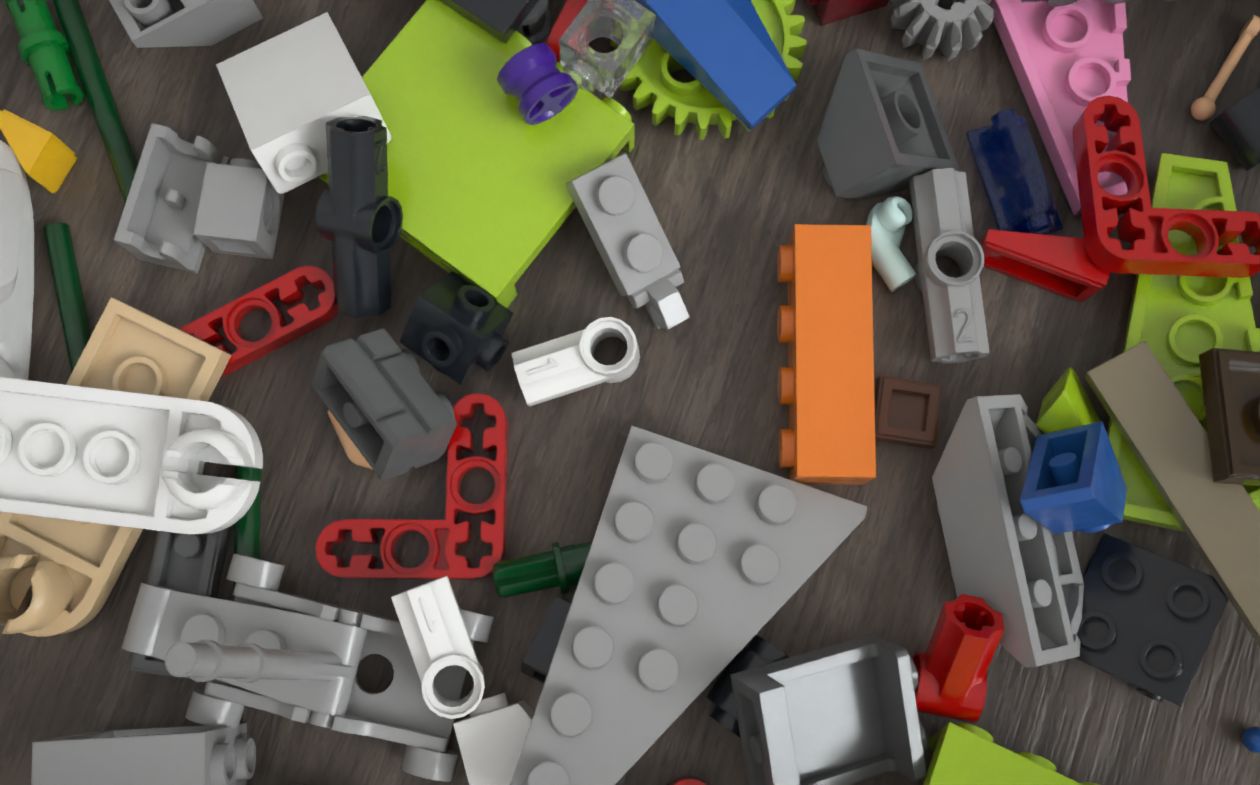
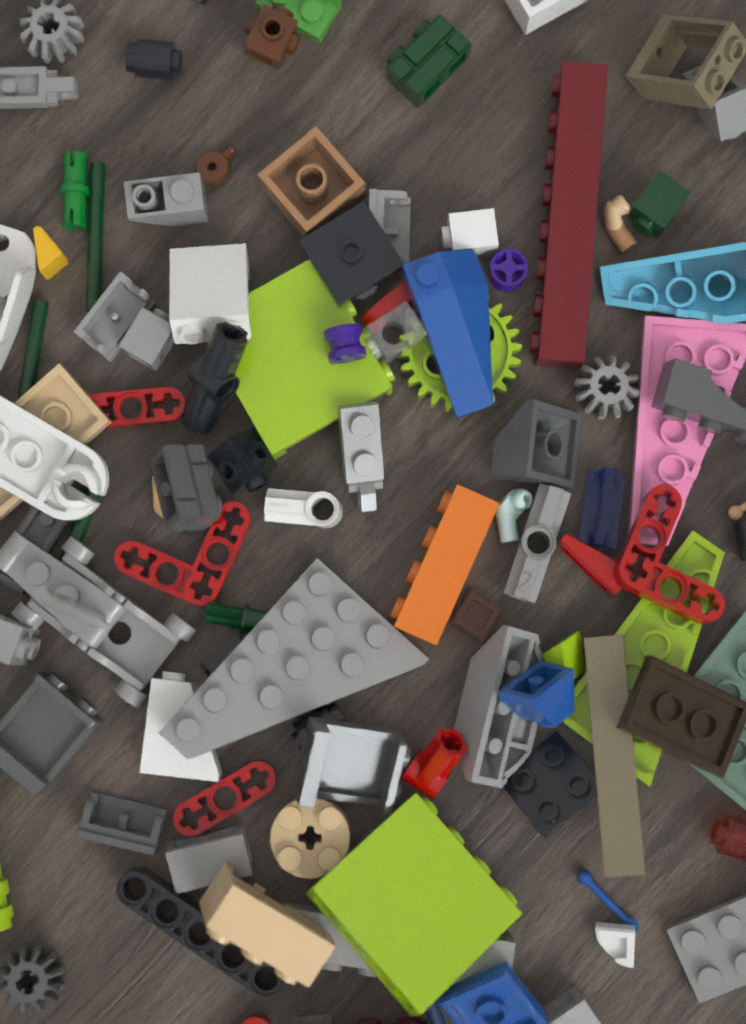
camera: 25 degrees right, 5 degrees up
white piece [391,576,485,719] -> none

